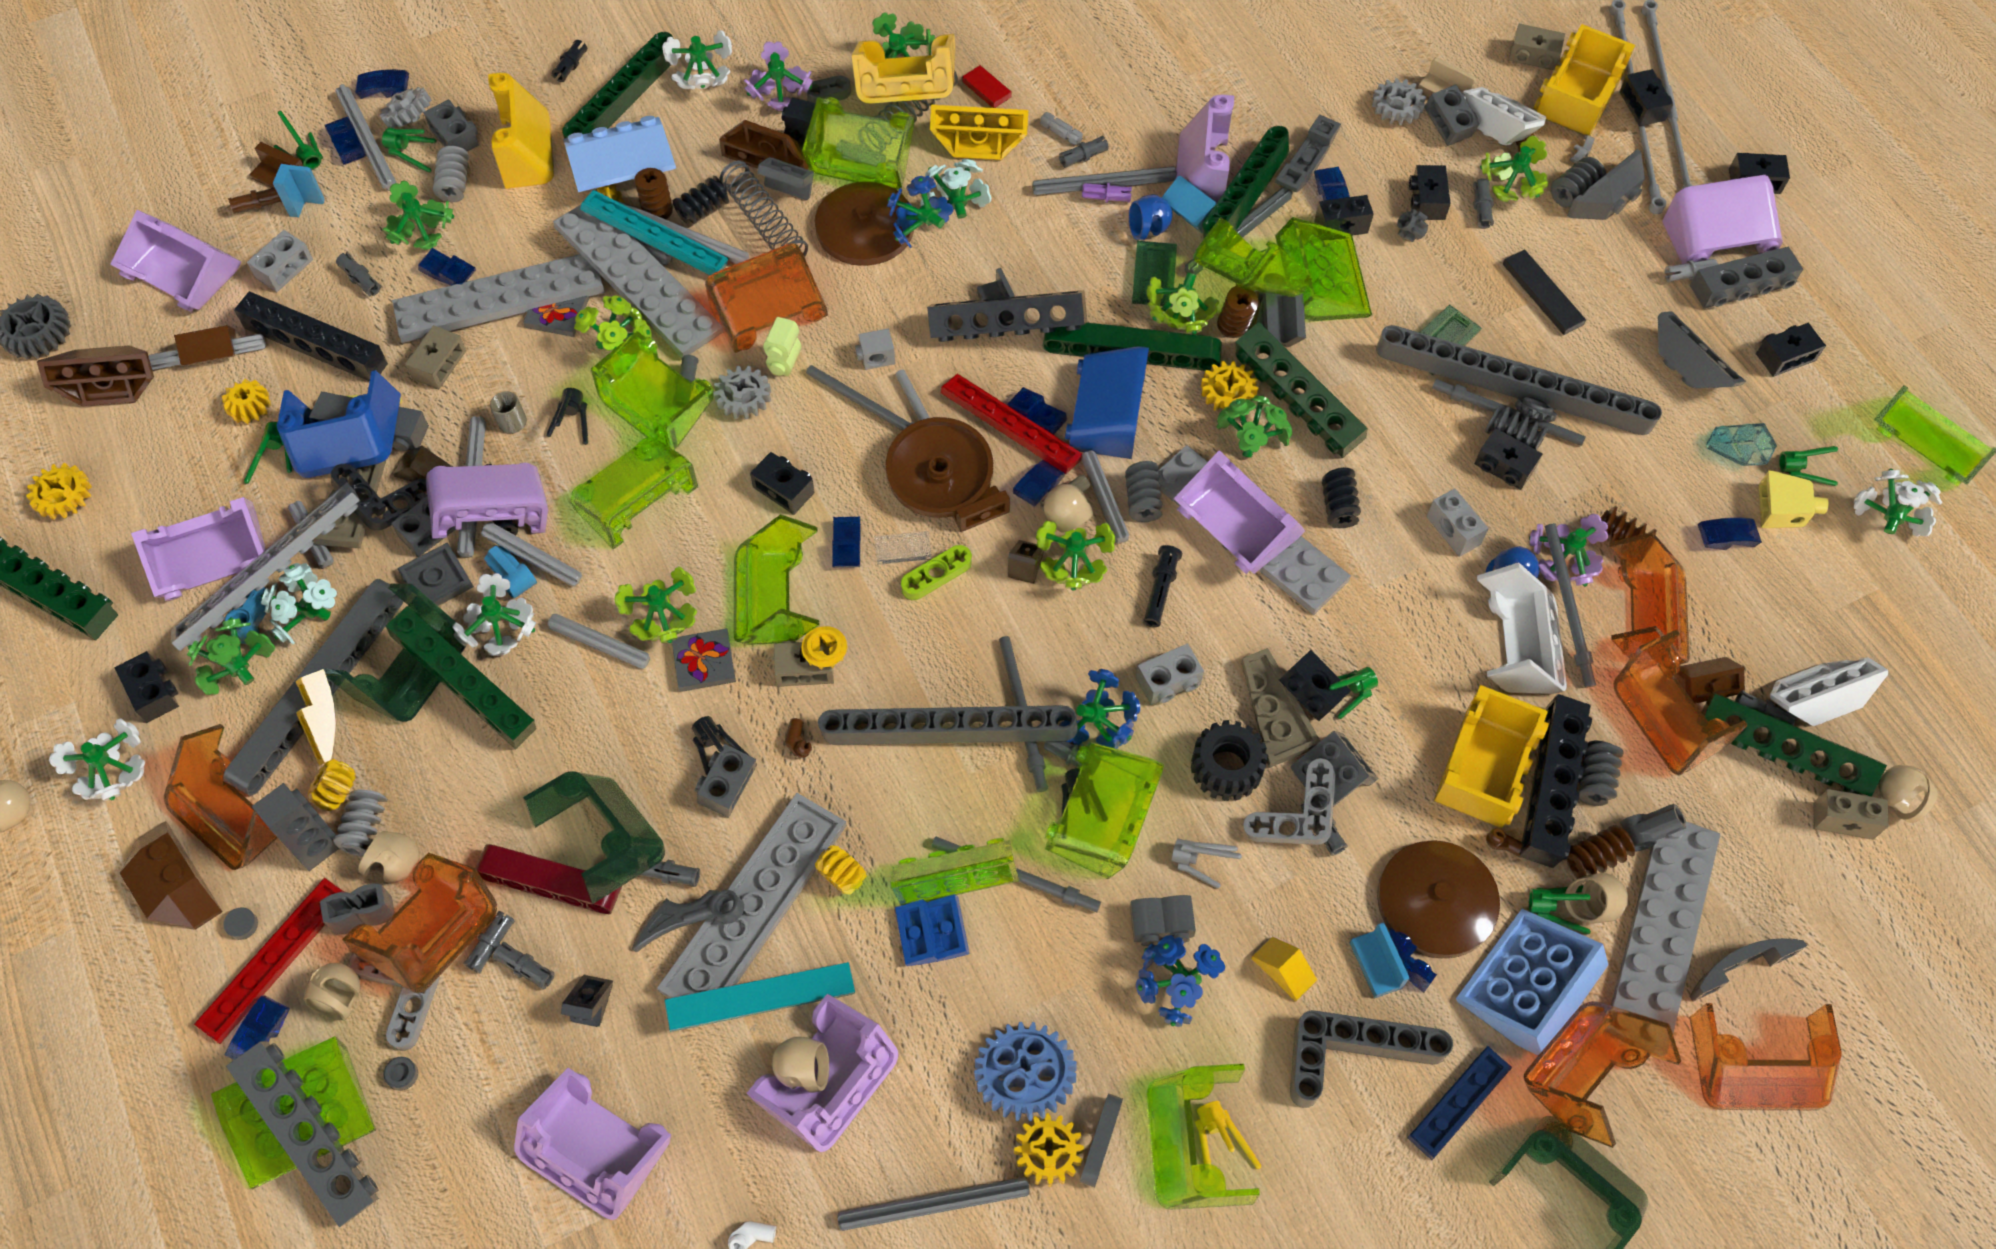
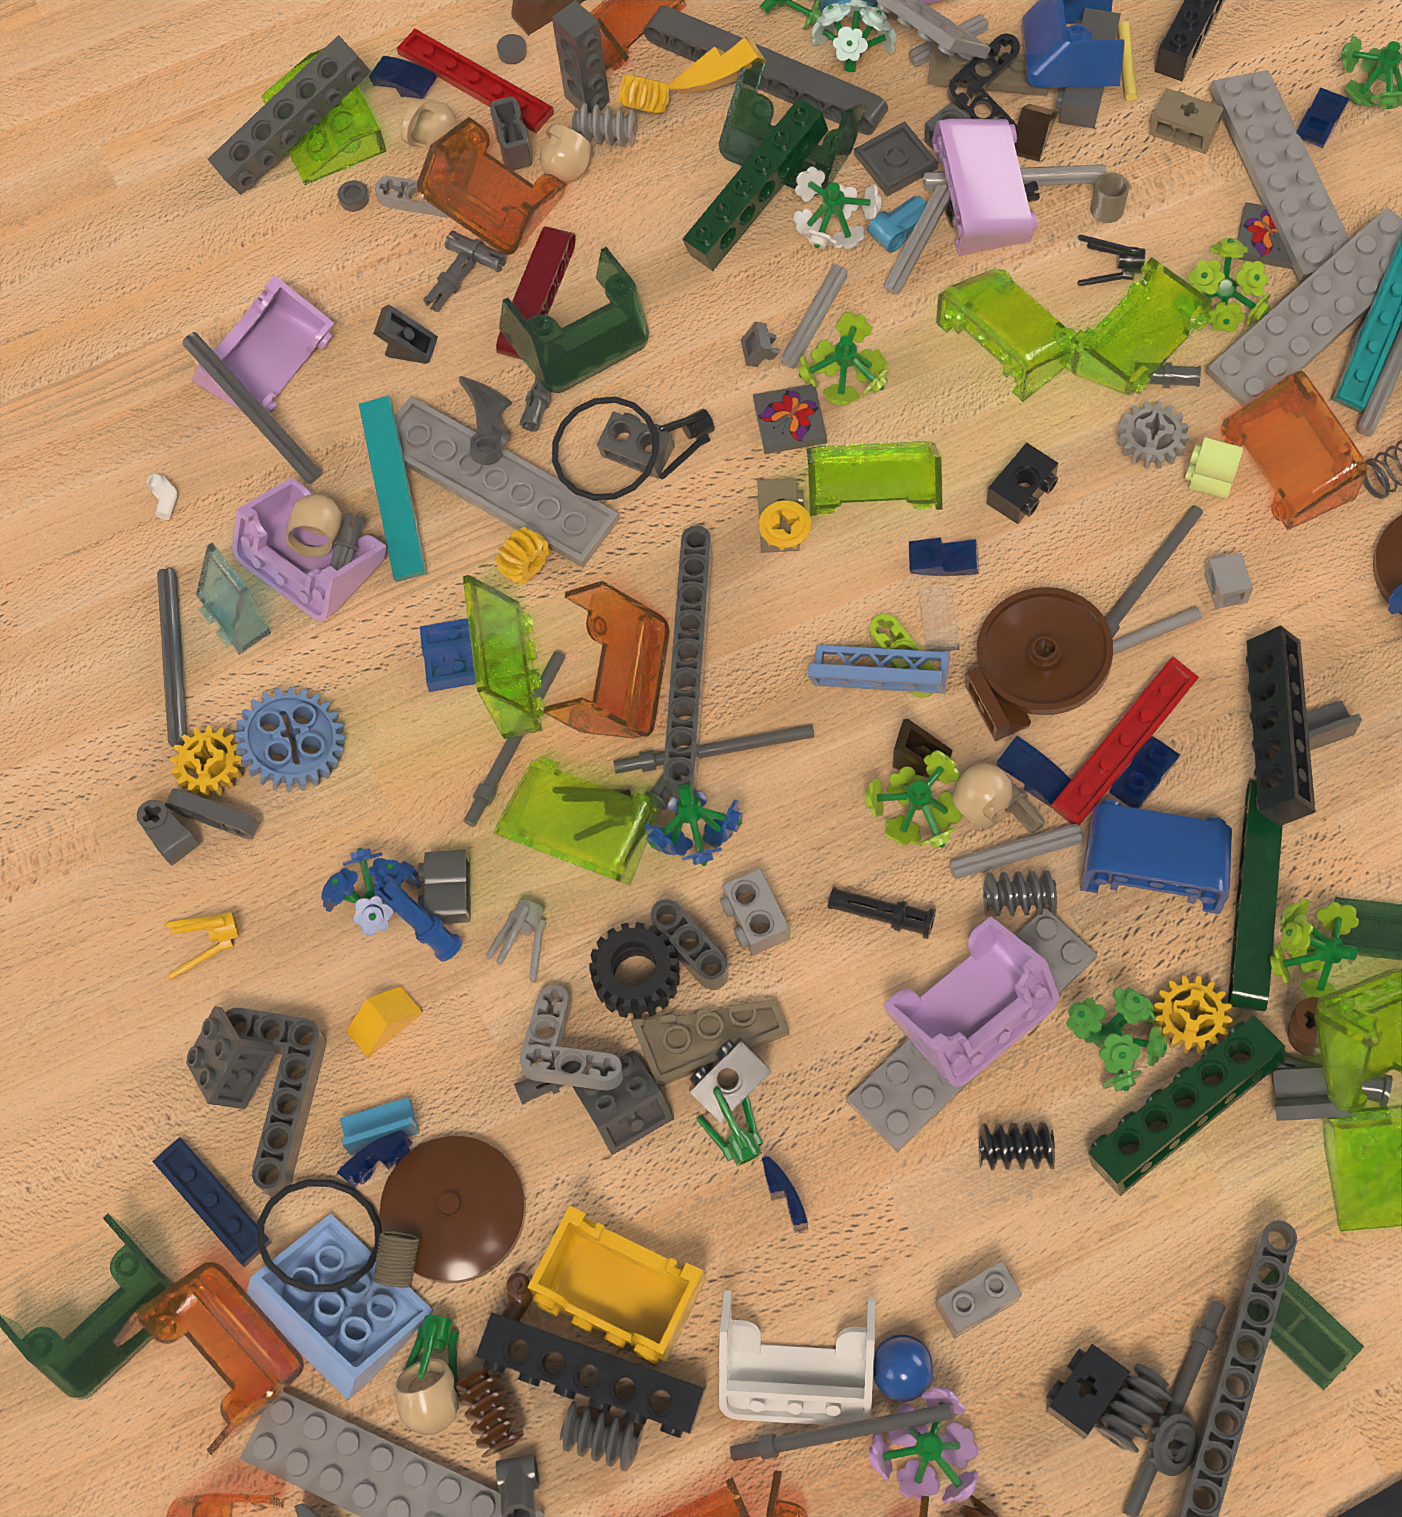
camera: 100 degrees right, 5 degrees up
dark grey pin [336,253,381,297] -> none
reddish brown arm [785,718,812,758] -> none
clear neon green windscreen [1146,1064,1260,1210] -> none
none -> dark grey piece [137,800,199,866]
none -> dark grey axle [183,332,321,484]
none -> dark grey bracket [186,1006,275,1109]
none -> clear light blue slope [196,542,271,655]
none -> black piece [257,1179,382,1292]
none -> dark grey axle [330,513,365,571]
none -> dark tan piece [372,1231,420,1288]
none -> blue pin [374,876,462,962]
none -> clear orange windscreen [543,580,670,739]
none -> black piece [552,396,659,501]
none -> dark grey beam [651,899,729,990]
none -> dark grey tile [741,322,780,367]
none -> clear blue slope [762,1156,808,1233]
none -> medium blue fence [808,645,950,694]

